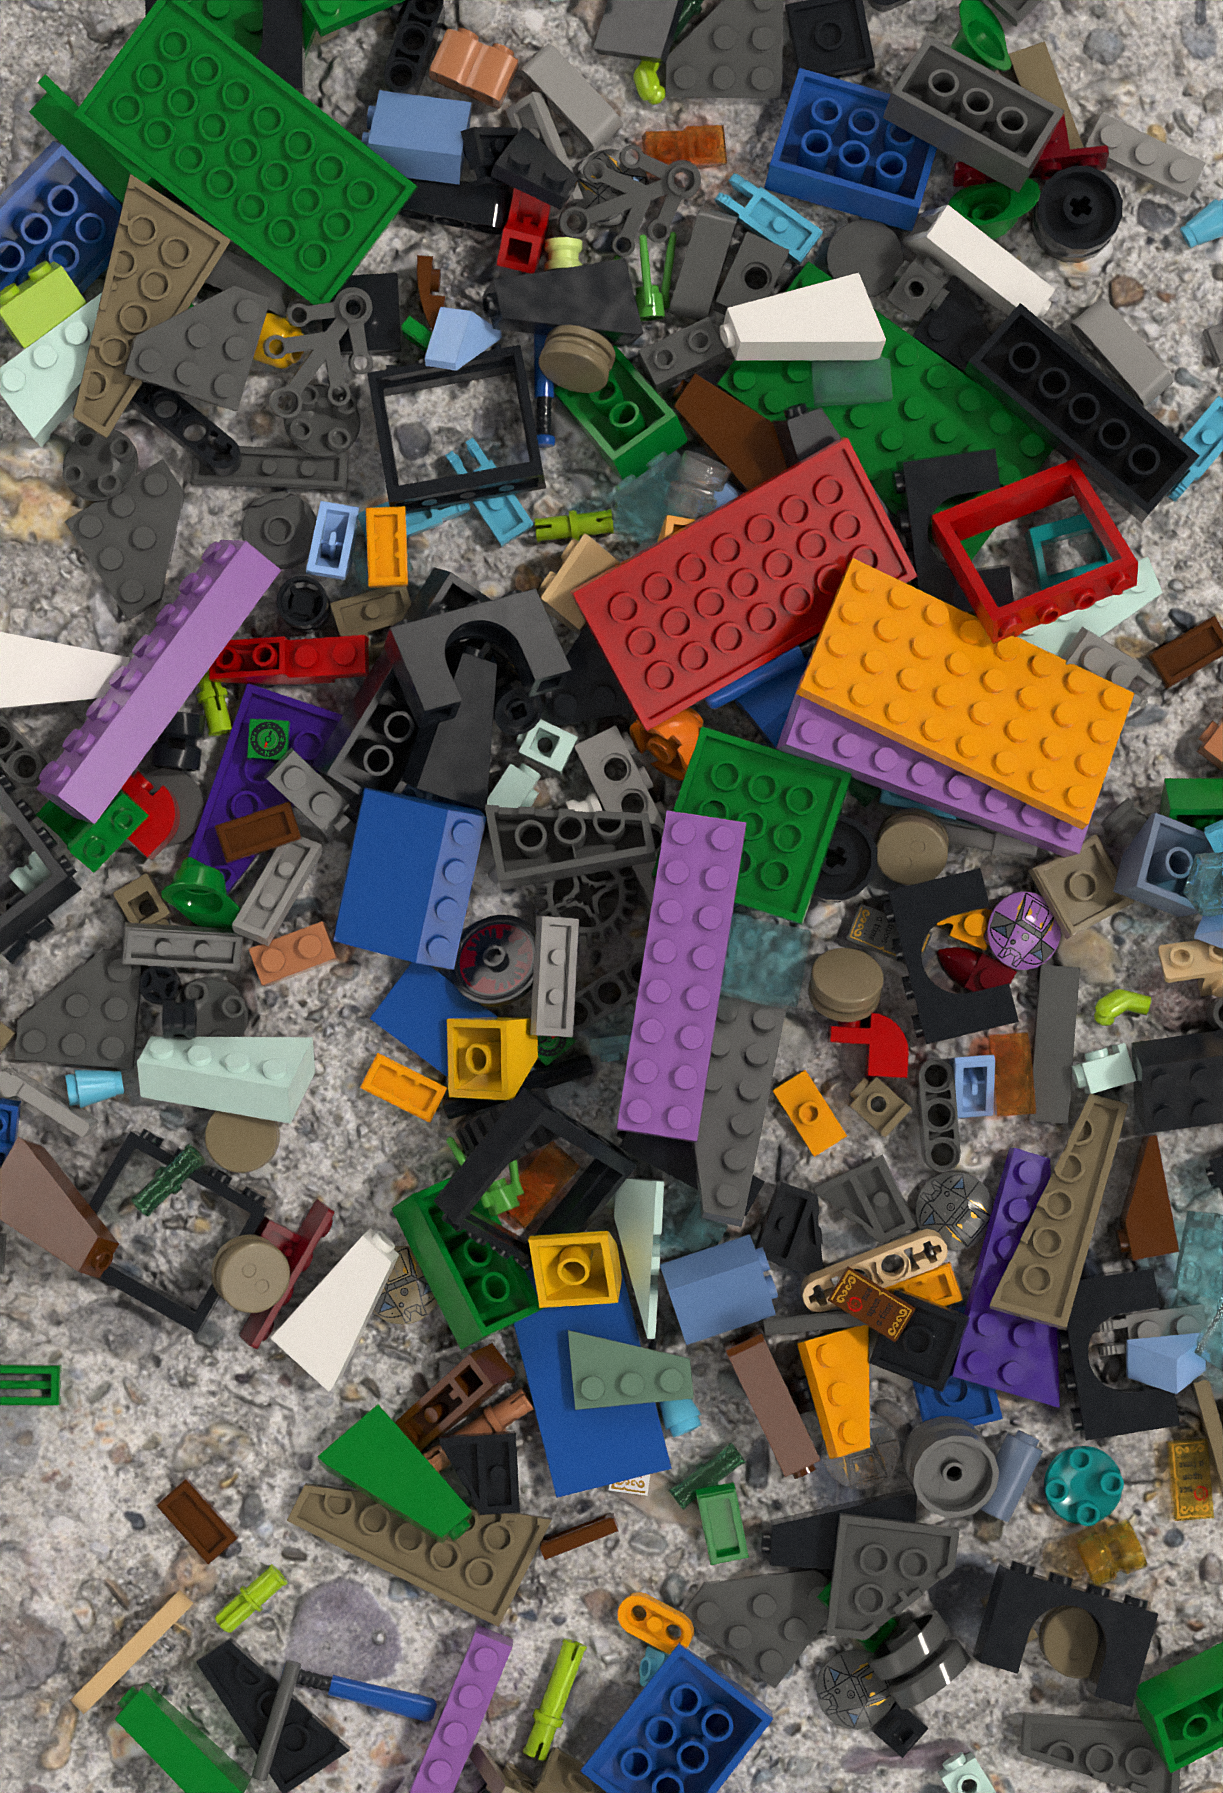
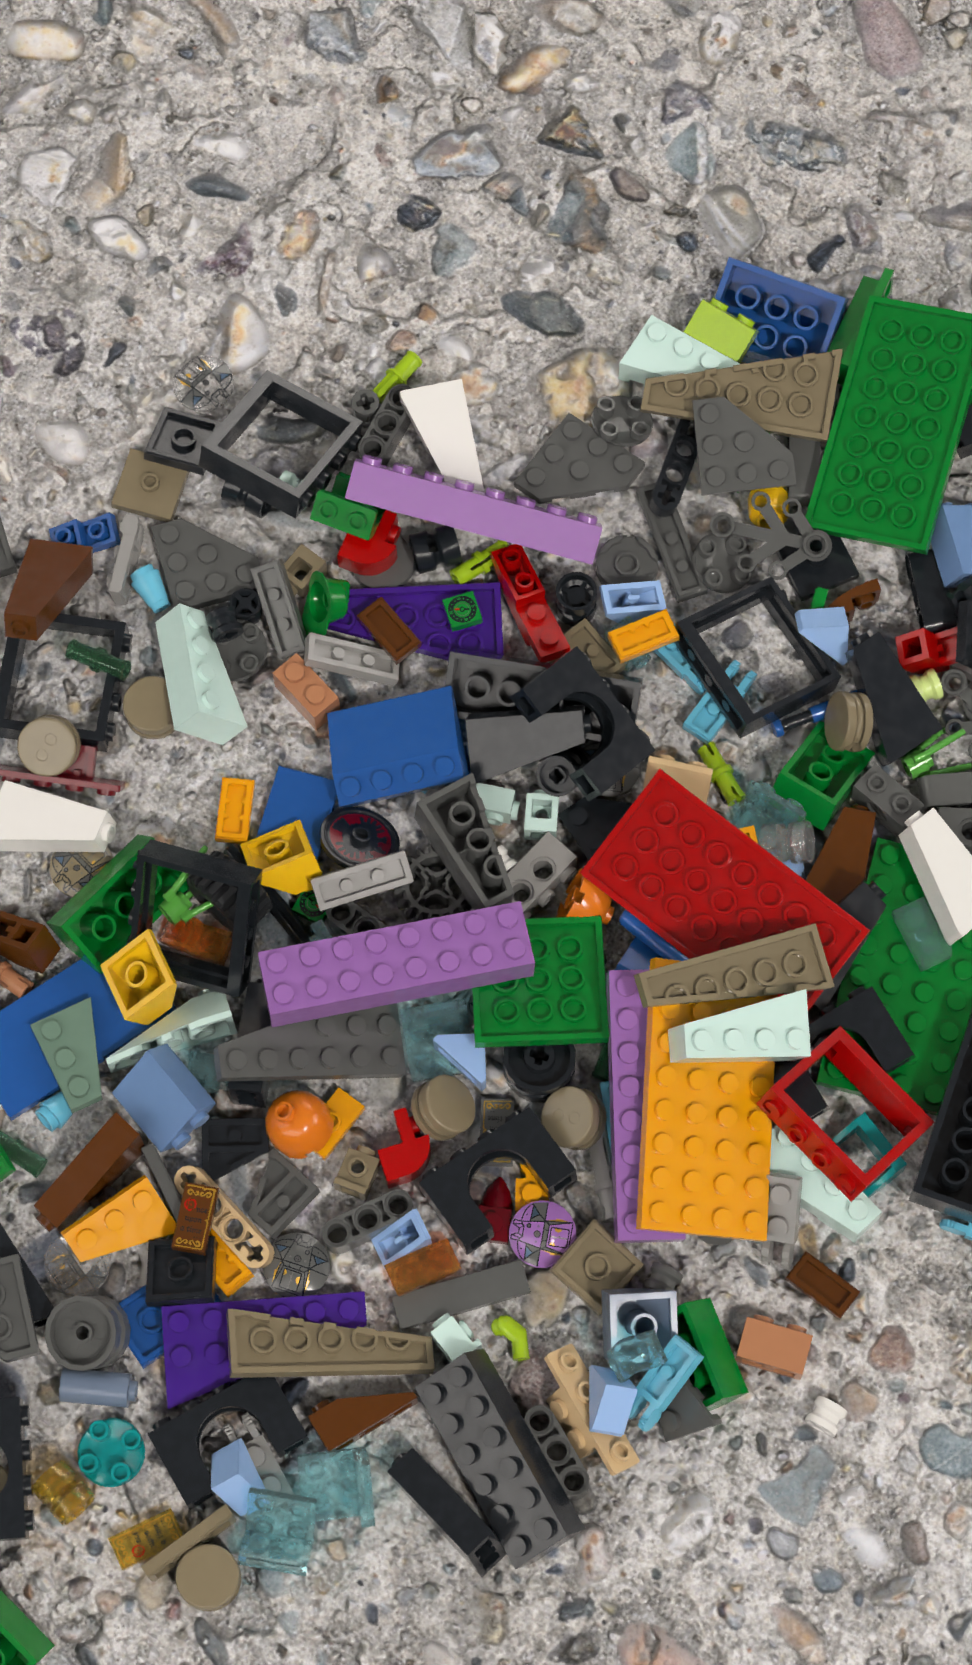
camera: 75 degrees right, 15 degrees down
dark grey hinge [264,748,356,843] -> none
none -> orange cylinder [265,1090,334,1159]
none -> light blue slope [433,1033,486,1091]
none -> dark tan wing [633,923,835,1008]
none -> light aqua wedge [668,989,811,1063]

